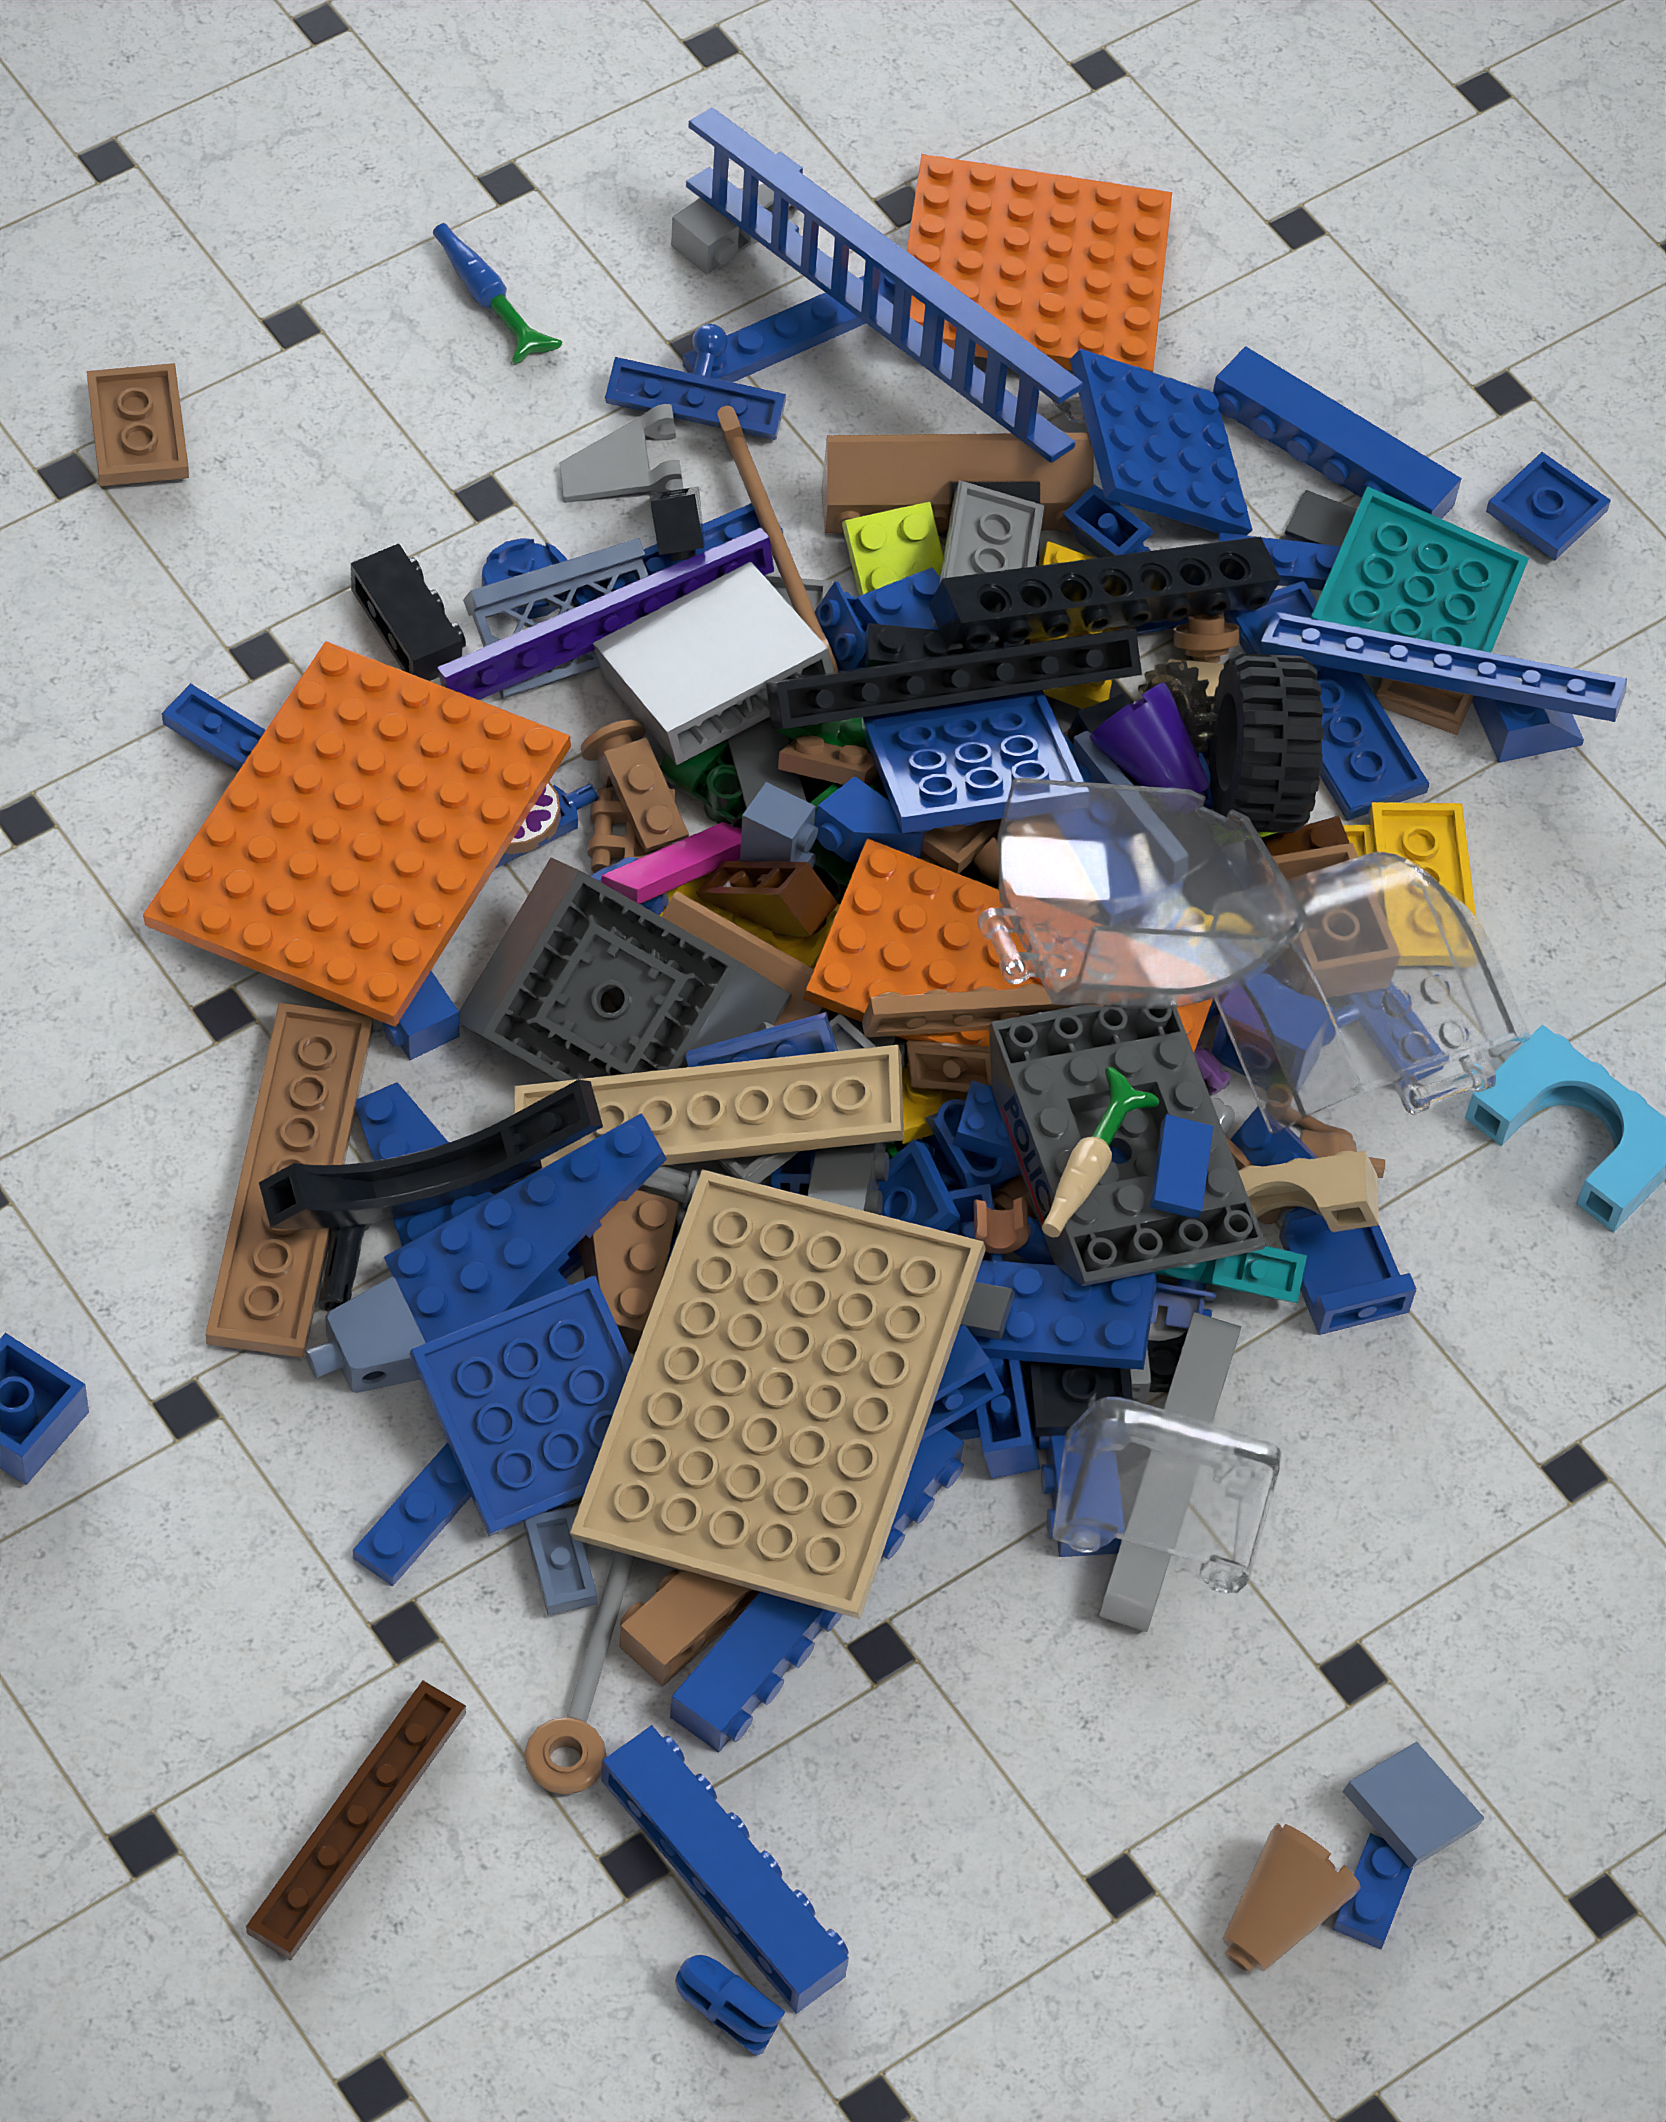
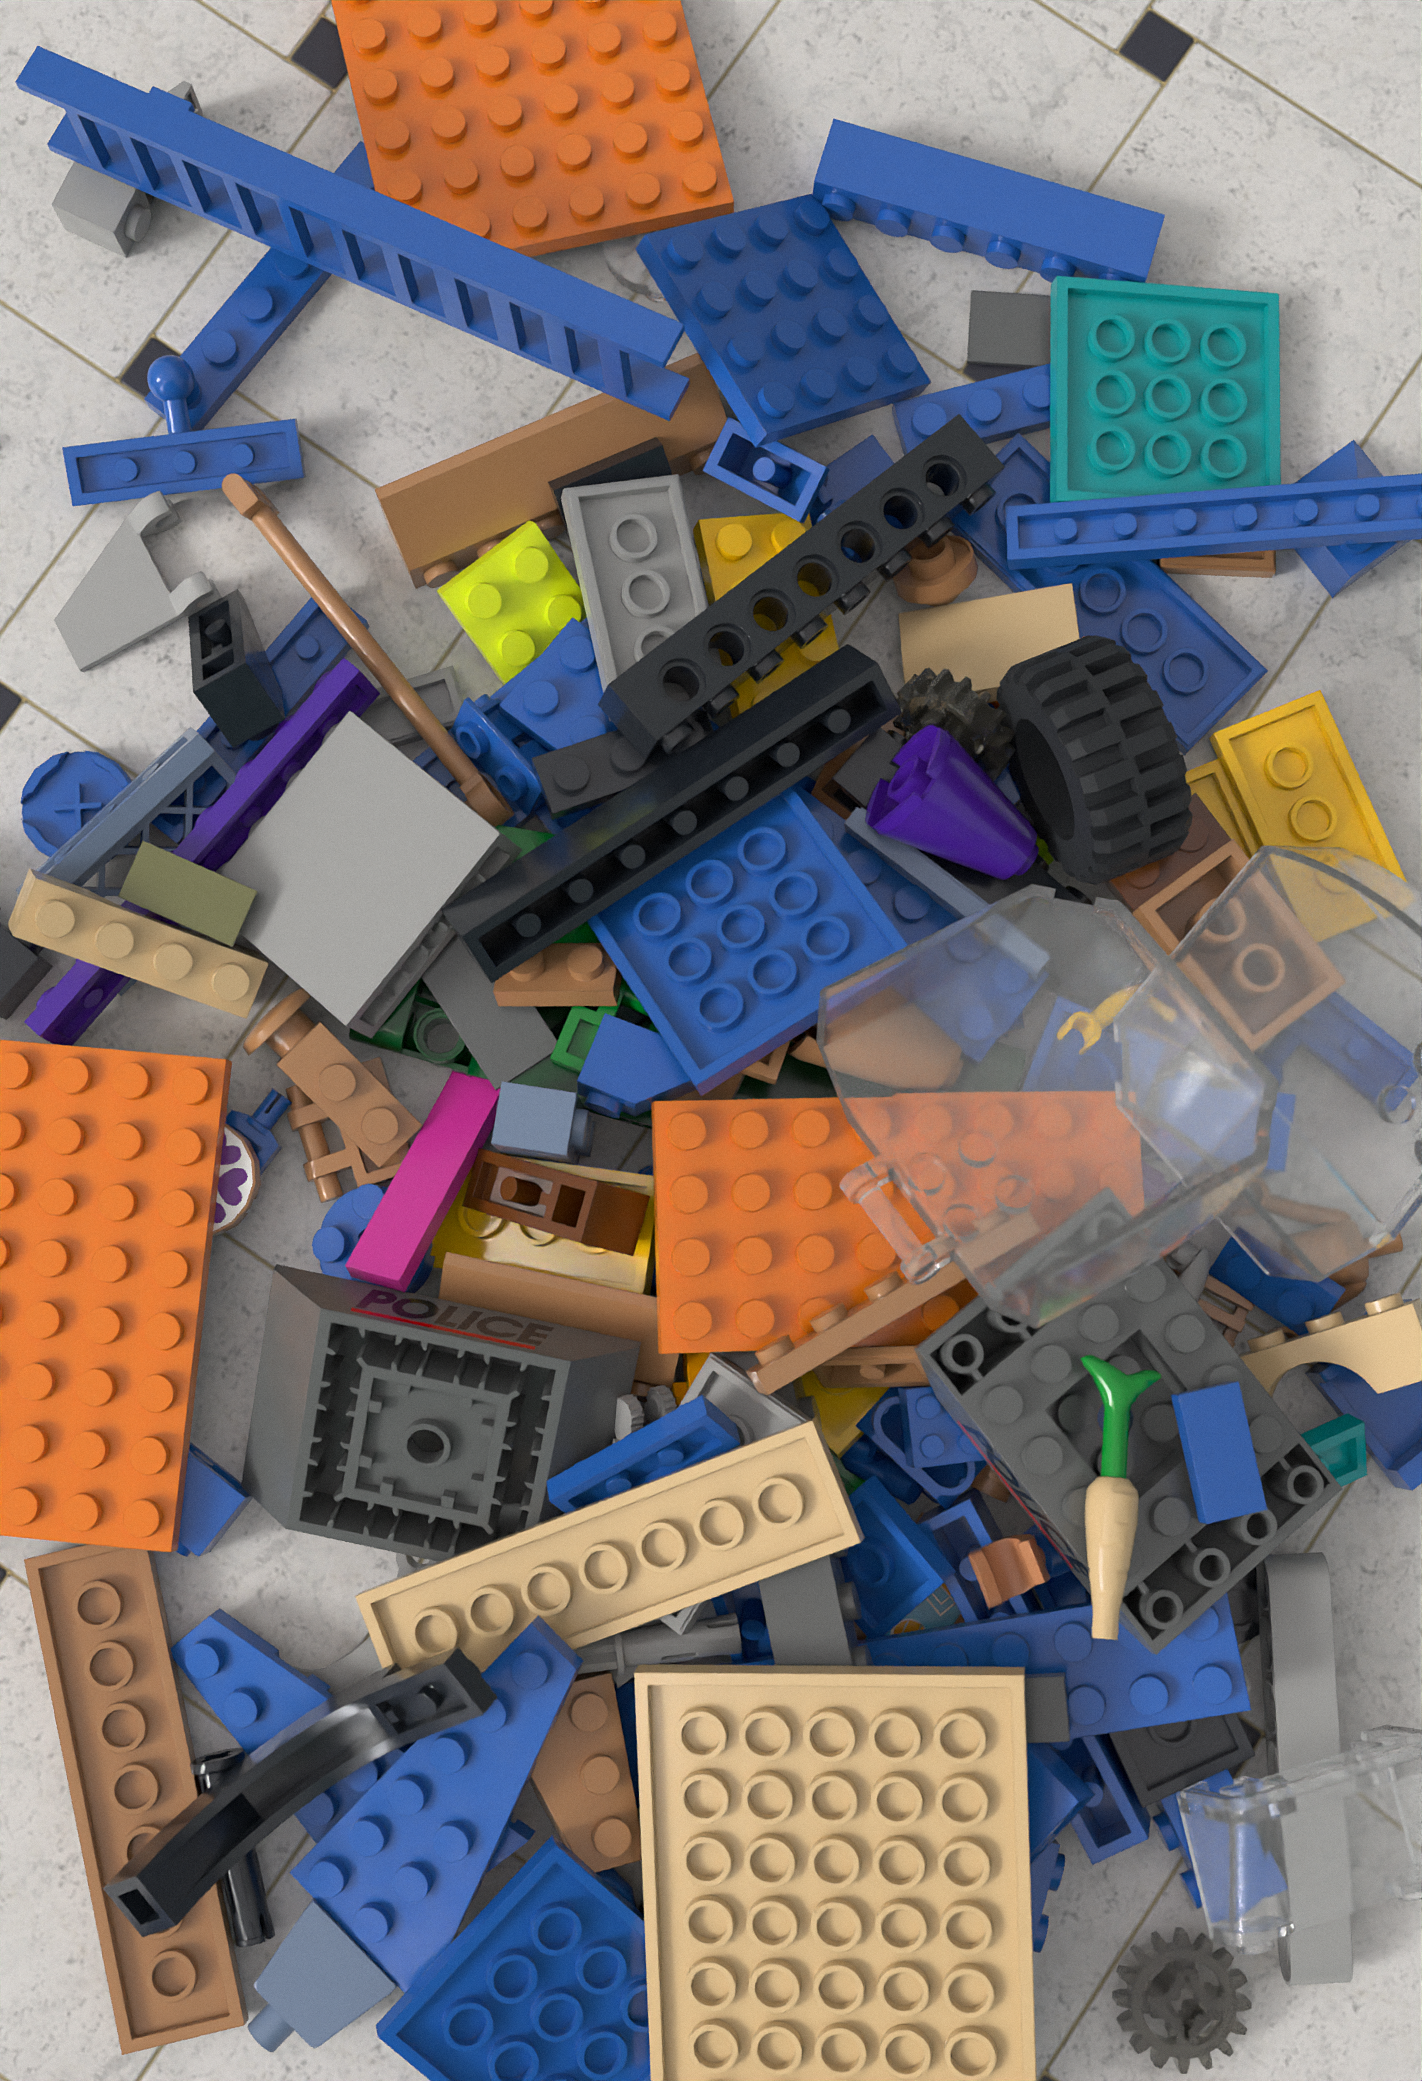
camera: 20 degrees left, 25 degrees up
blue plate [1486,452,1611,561] -> none
none -> tan arch [8,868,269,1019]
none -> olive tile [118,841,258,947]
none -> clear smoke gear [1112,1927,1252,2074]

